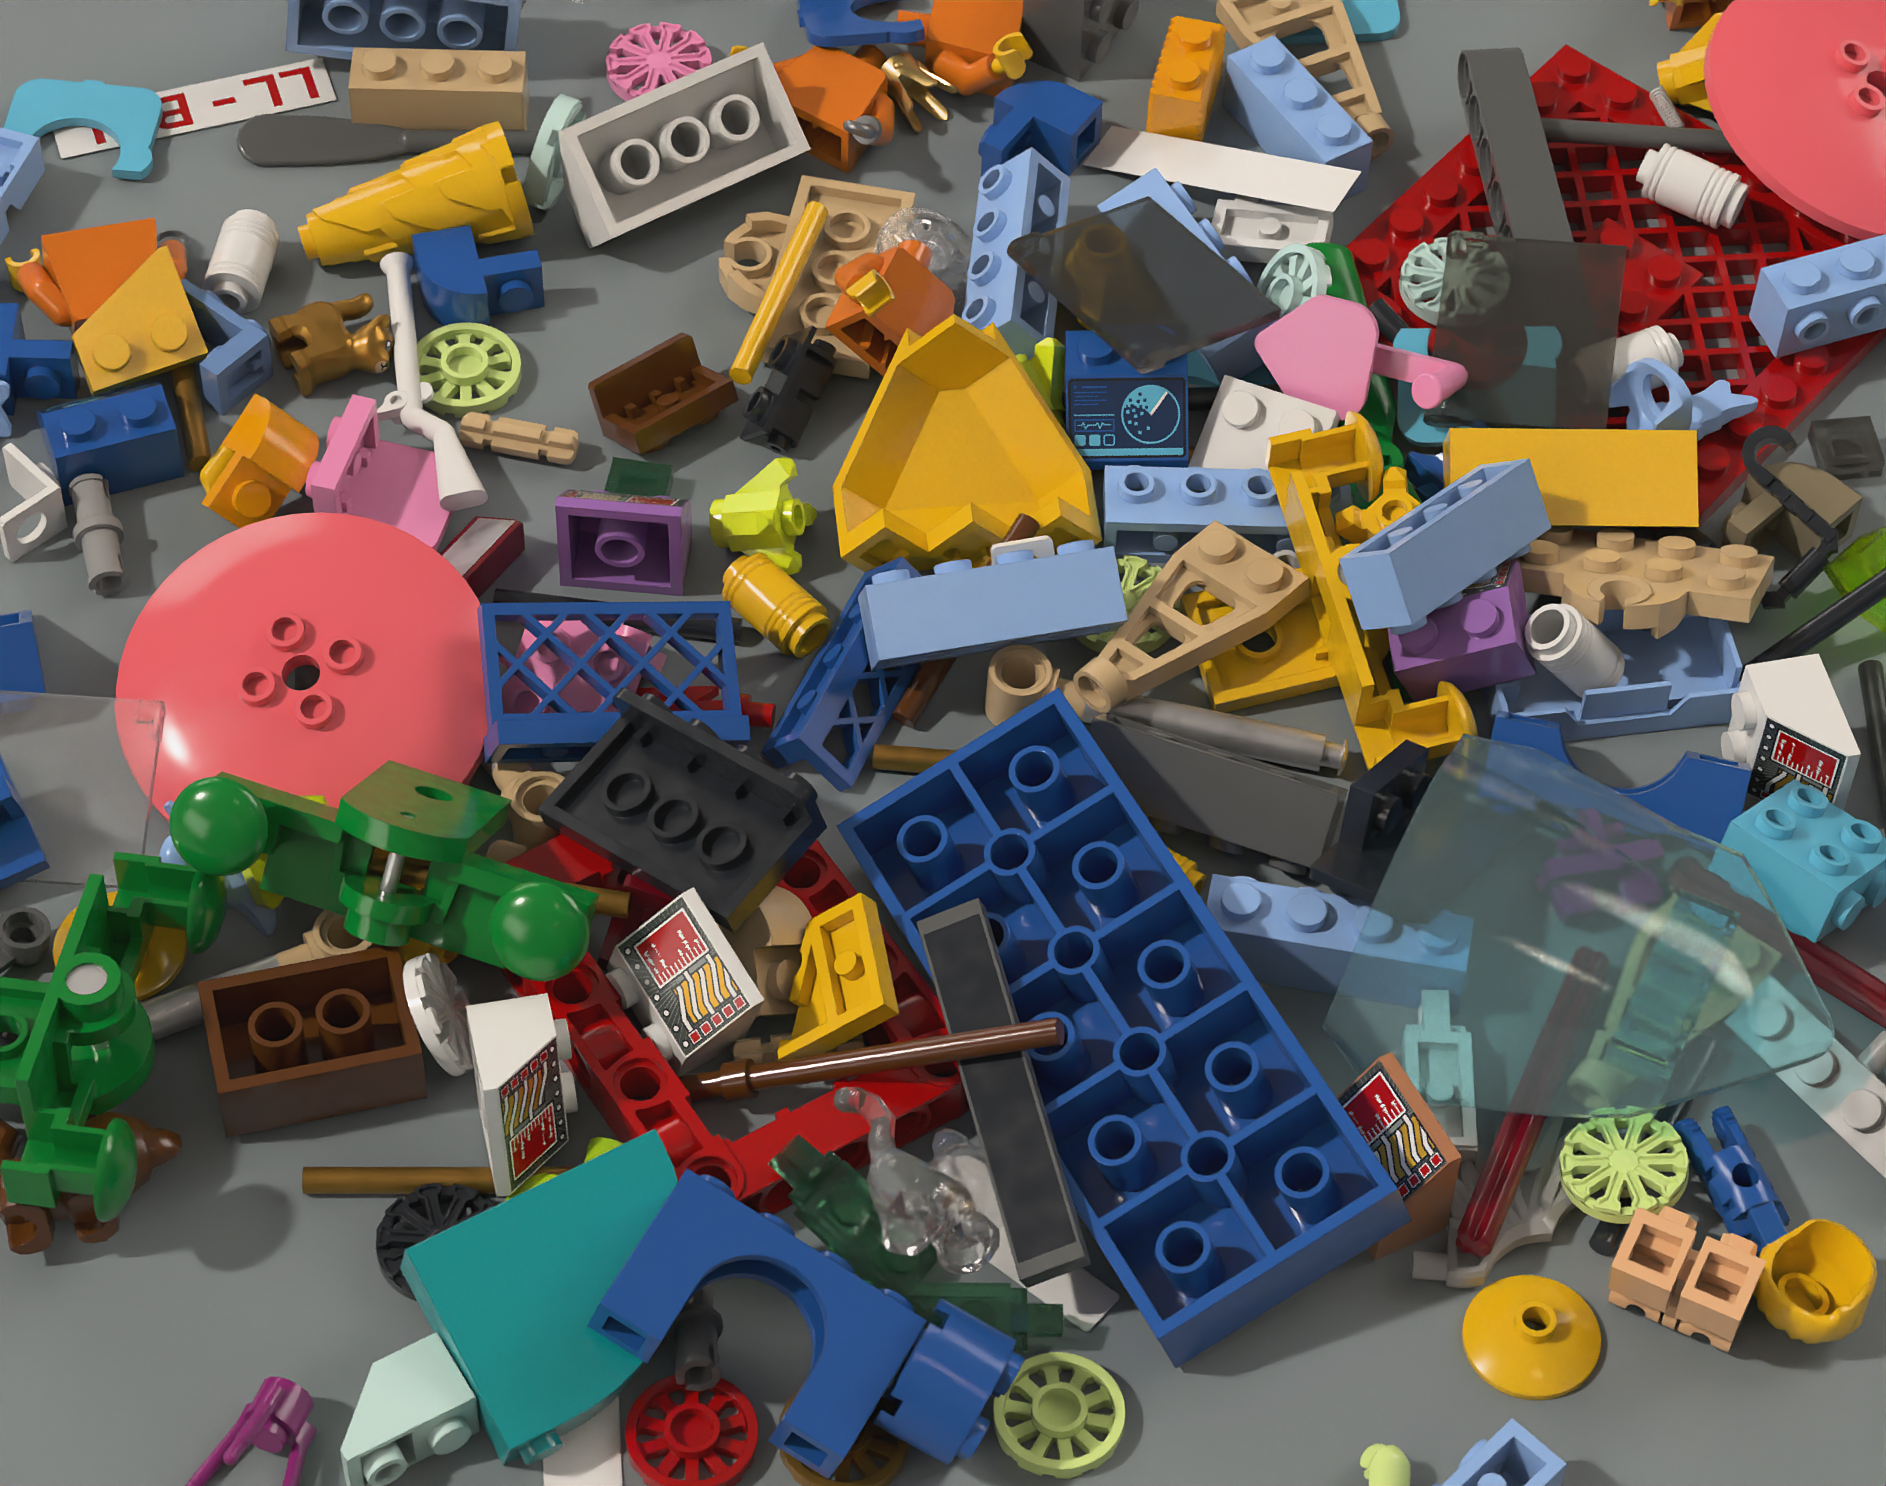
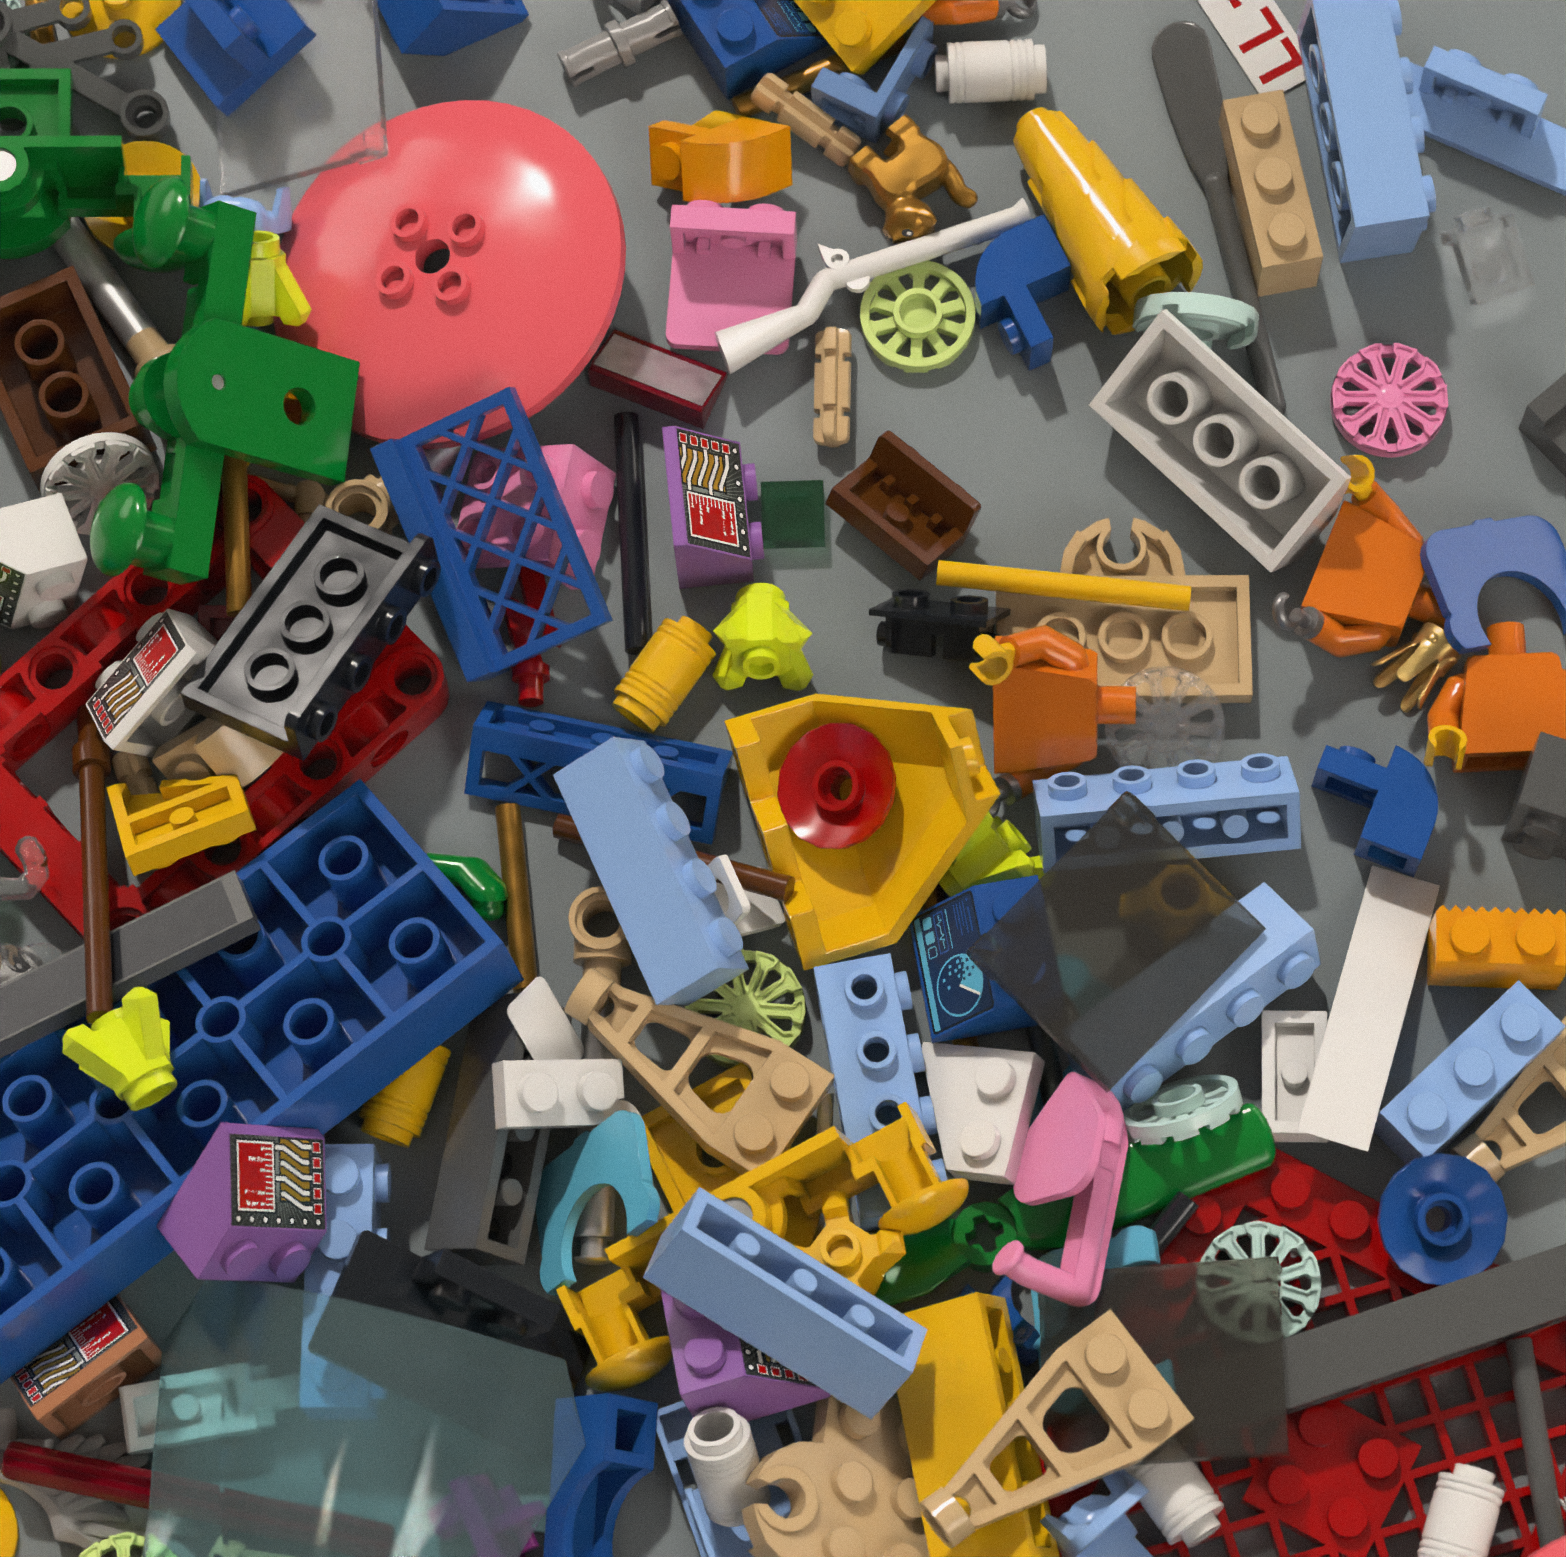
camera: 85 degrees right, 20 degrees up
none -> neon yellow rock [62,987,178,1111]
none -> medium lavender slope [156,1122,327,1283]
none -> white hinge [492,1059,642,1130]
none -> white sticker [507,977,584,1060]
none -> medium azure piece [535,1110,660,1296]
none -> tan axle [750,73,861,166]
none -> red dish [777,723,896,849]
none -> tan plate [919,1309,1194,1549]
none -> blue dish [1377,1153,1508,1286]

